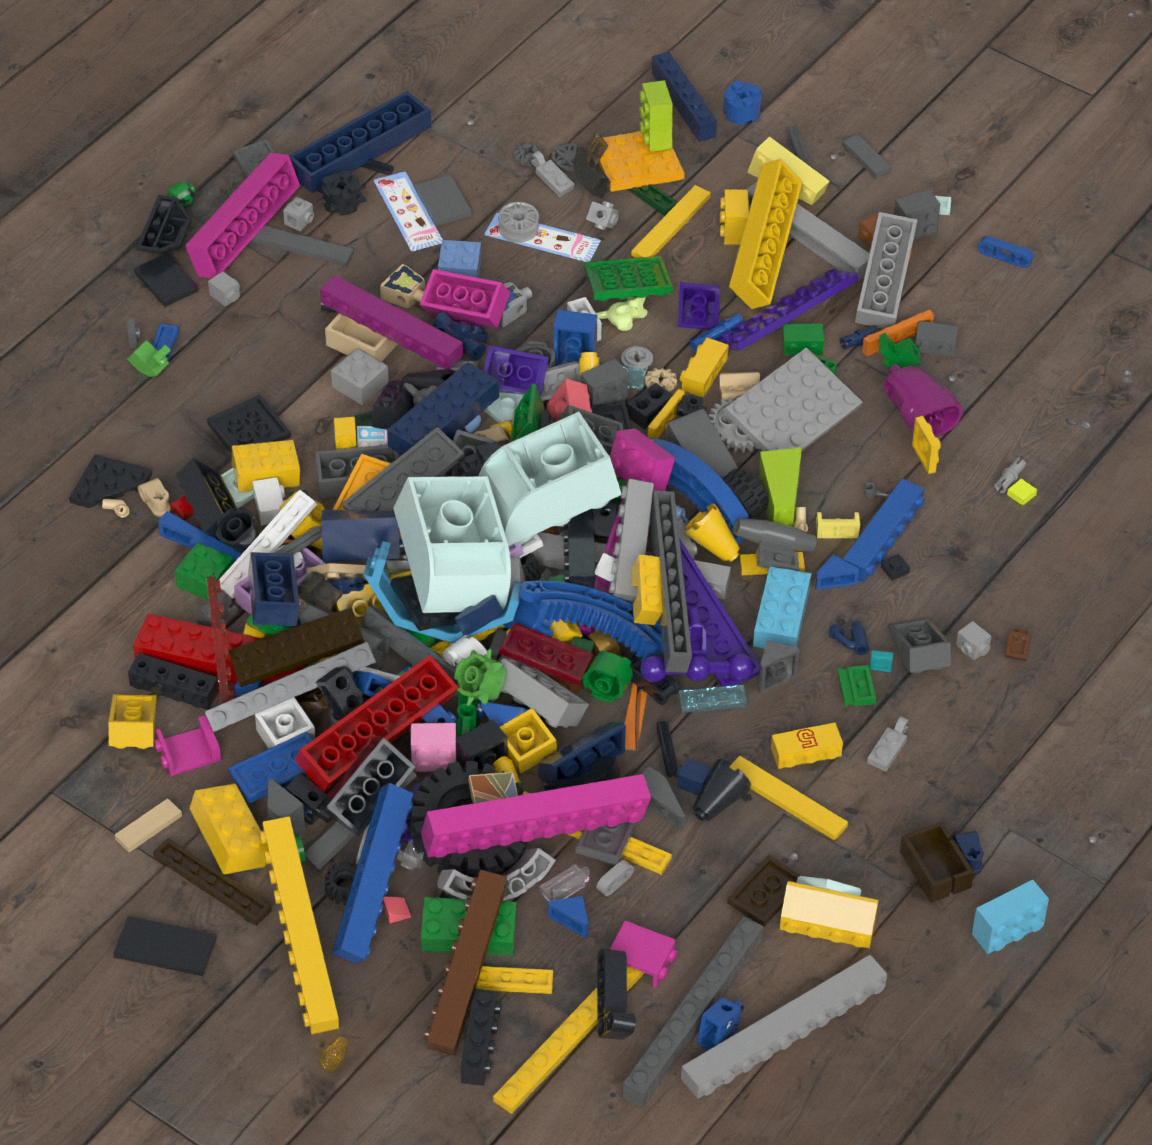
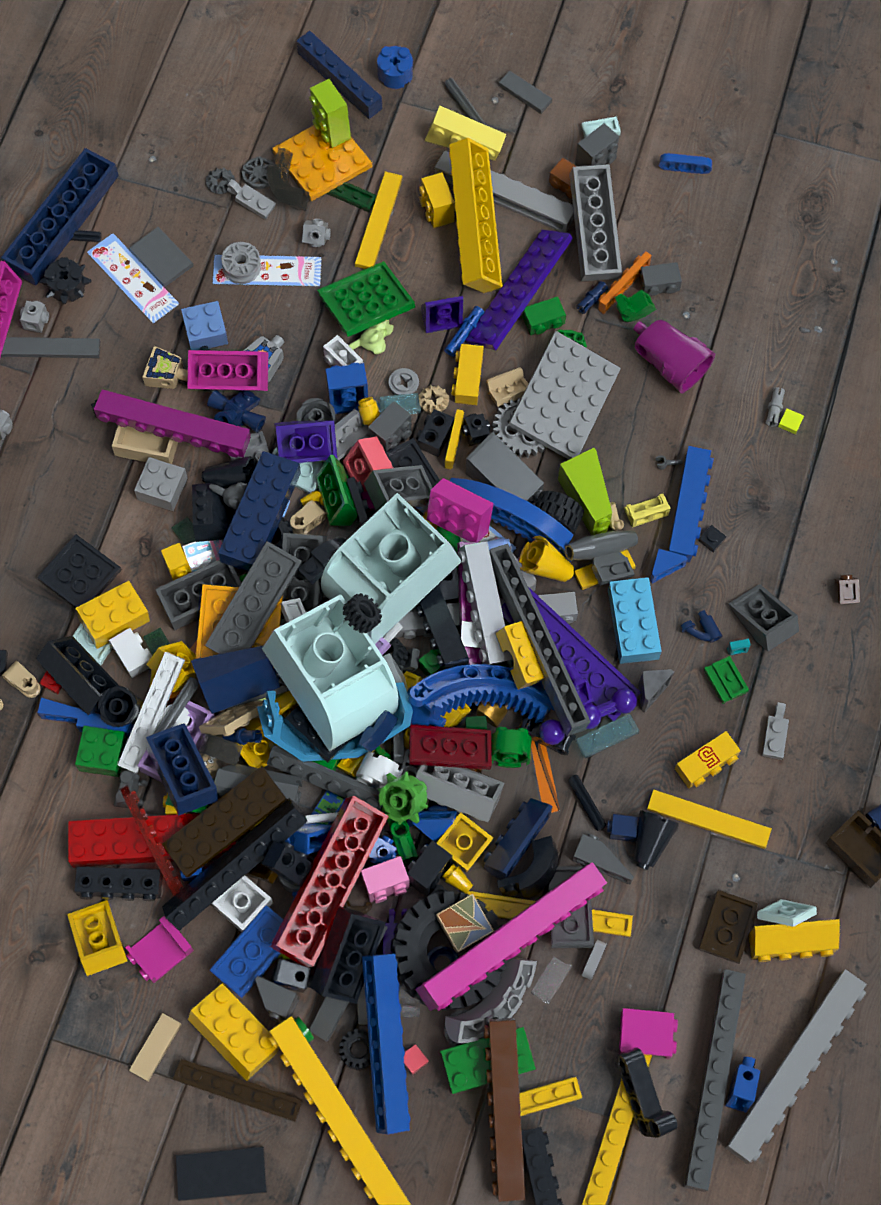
camera: 20 degrees left, 20 degrees up
blue slope [548,896,589,938] -> none
yellow plate [912,416,941,474] -> none
light grey brick [956,621,991,660] -> none
none -> black tyre [342,593,382,634]

